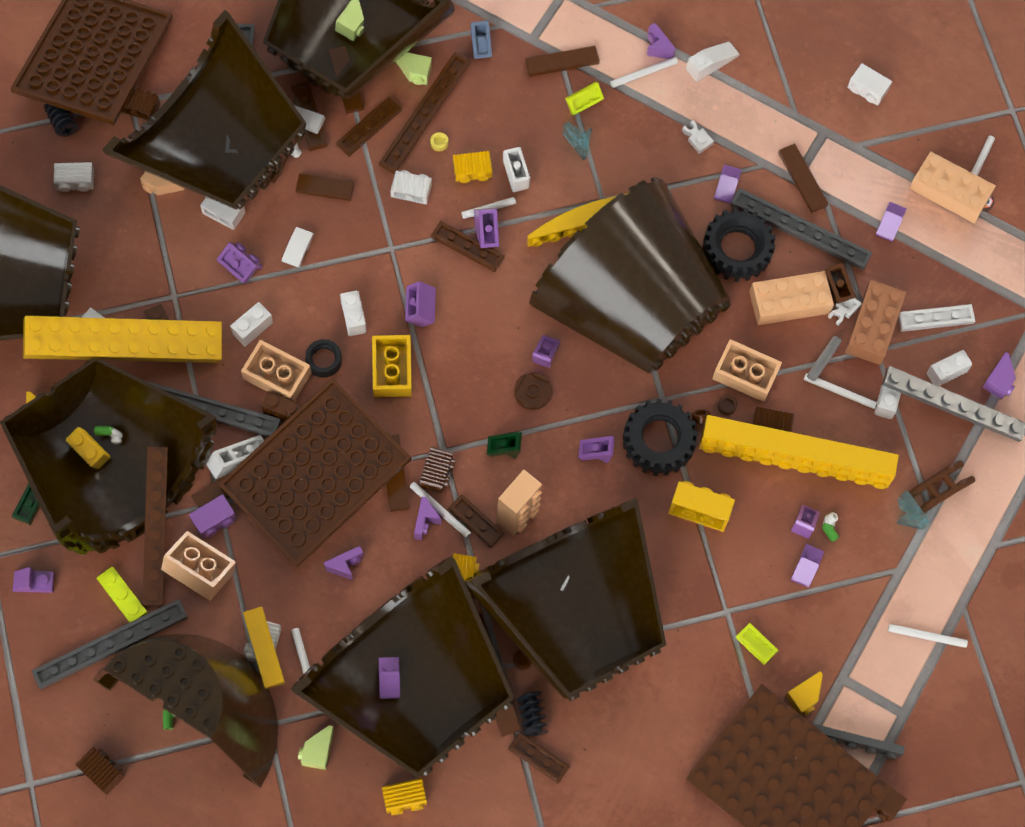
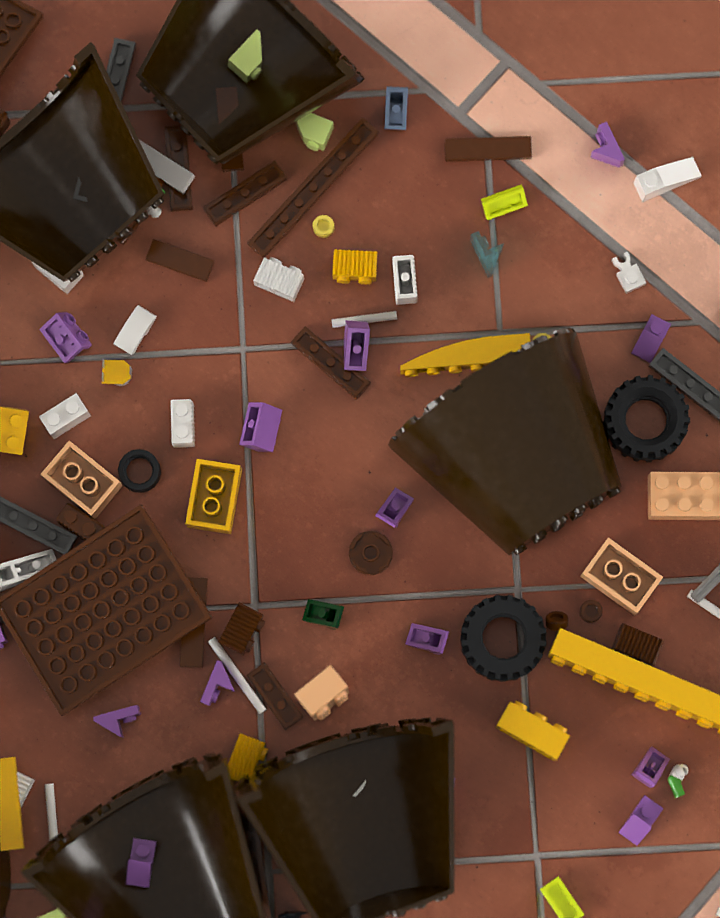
camera: 20 degrees right, 10 degrees up
white bar [610,57,678,88] -> none
none -> yellow piece [102,359,132,386]

